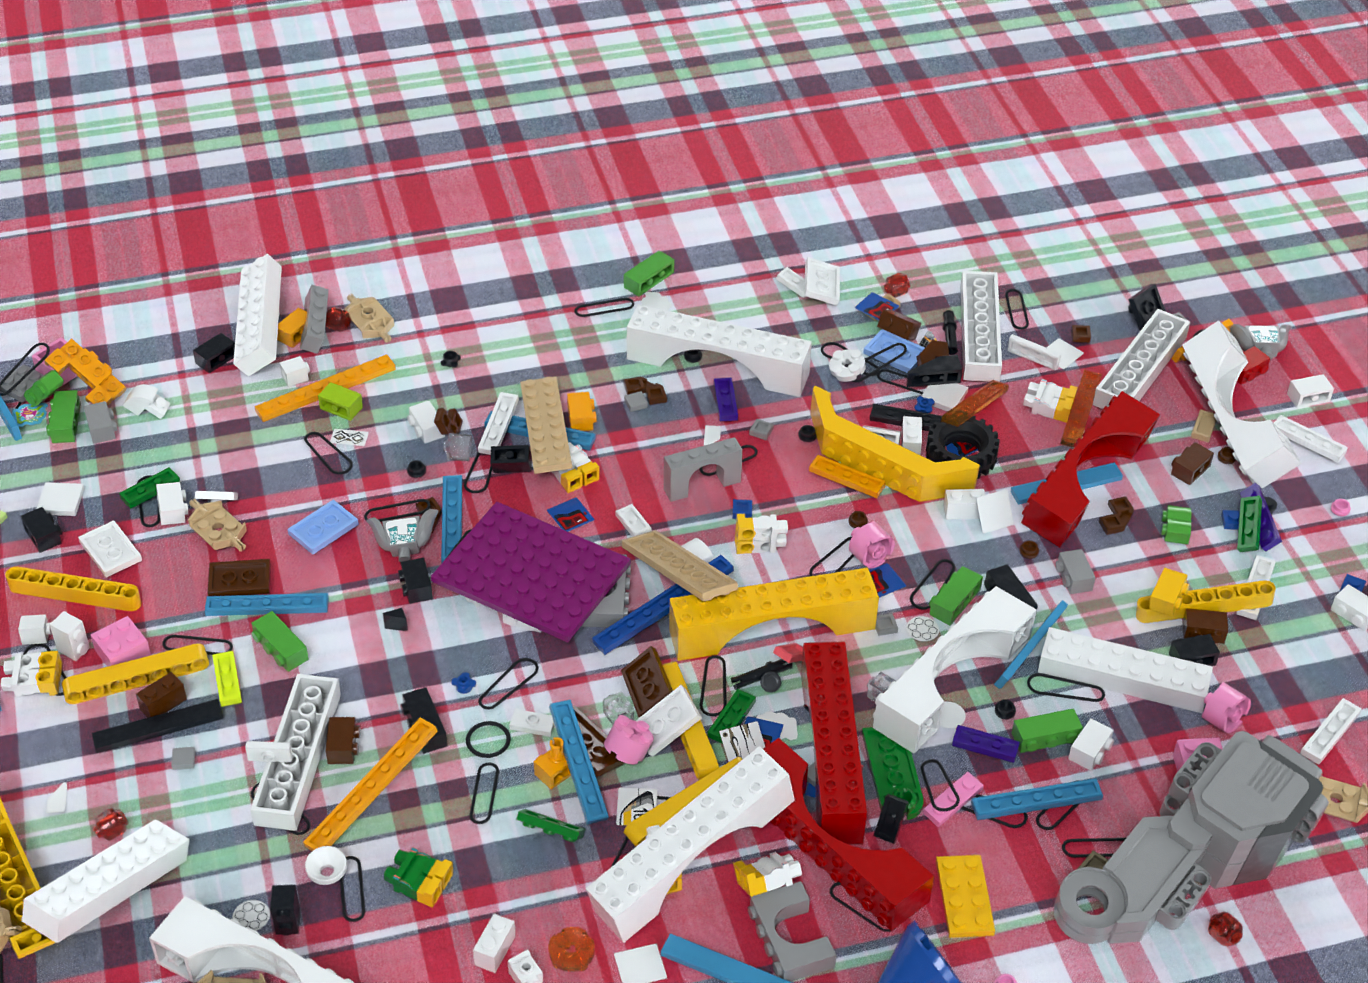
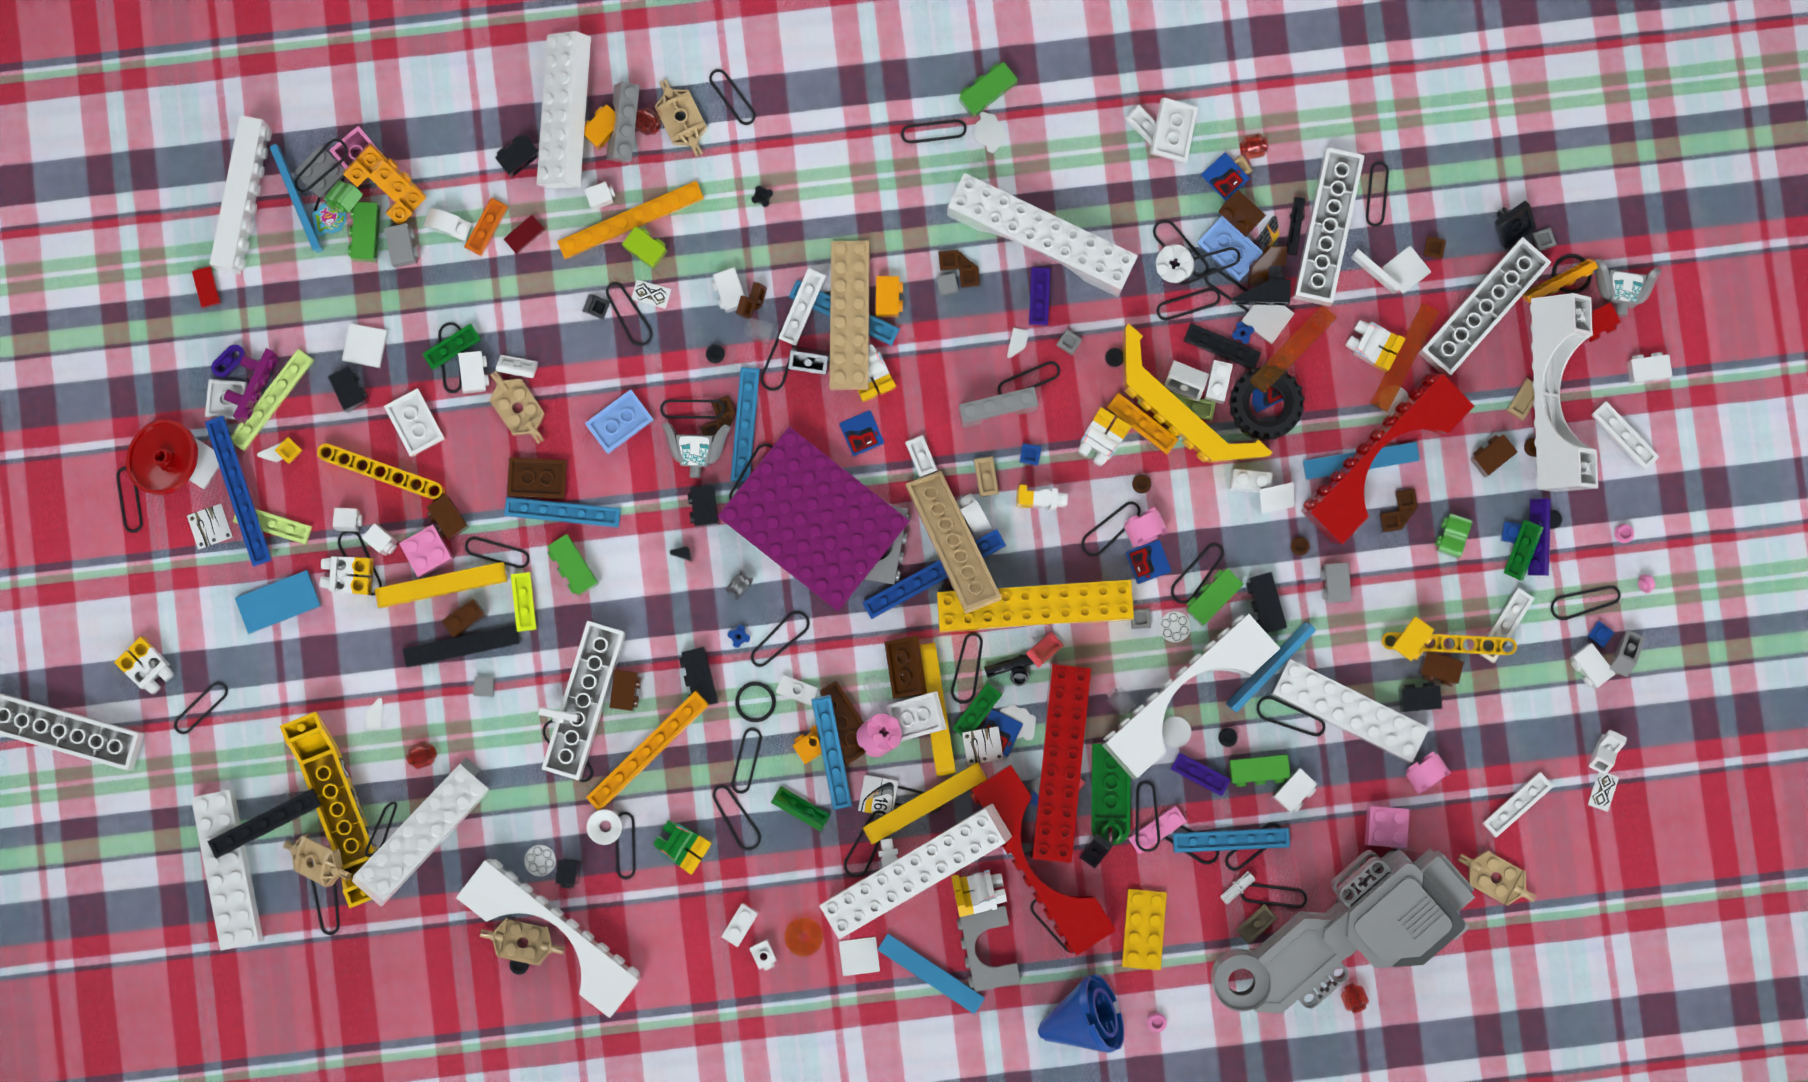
camera: 10 degrees right, 40 degrees up
none -> reddish brown brick [427,494,469,540]
none -> orange tile [464,197,509,257]
none -> dark red tile [503,215,545,254]
none -> black slope [582,294,610,320]
none -> black piece [709,69,756,125]
none -> black piece [712,785,761,850]
none -> flat silver wheel [725,570,754,600]
none -> tan plate [974,456,999,497]
none -> white hips [1078,407,1132,467]
none -> black piece [1156,288,1221,321]
none -> white axle [1221,871,1256,904]
none -> black piece [1550,586,1621,620]

